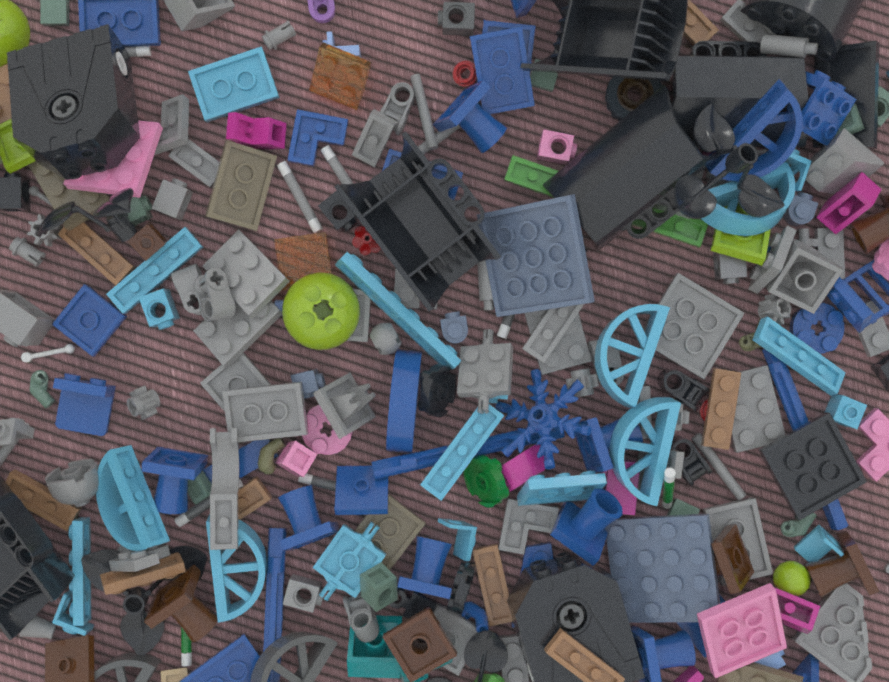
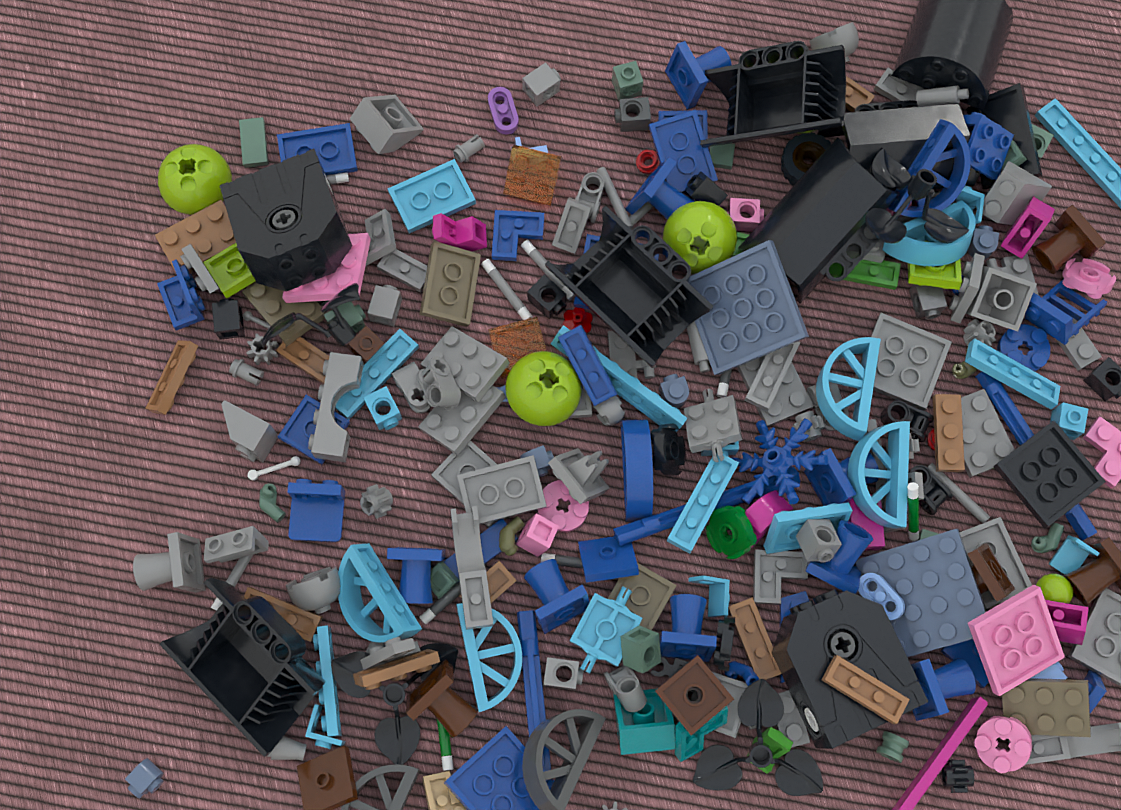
camera: 15 degrees left, 15 degrees down
none -> light grey arch [308,352,364,462]
none -> blue tile [558,325,618,406]
none -> lime piece [663,201,737,275]
none -> black brick [685,171,728,206]
none -> light grey brick [796,519,842,562]
none -> light blue plate [858,573,905,620]

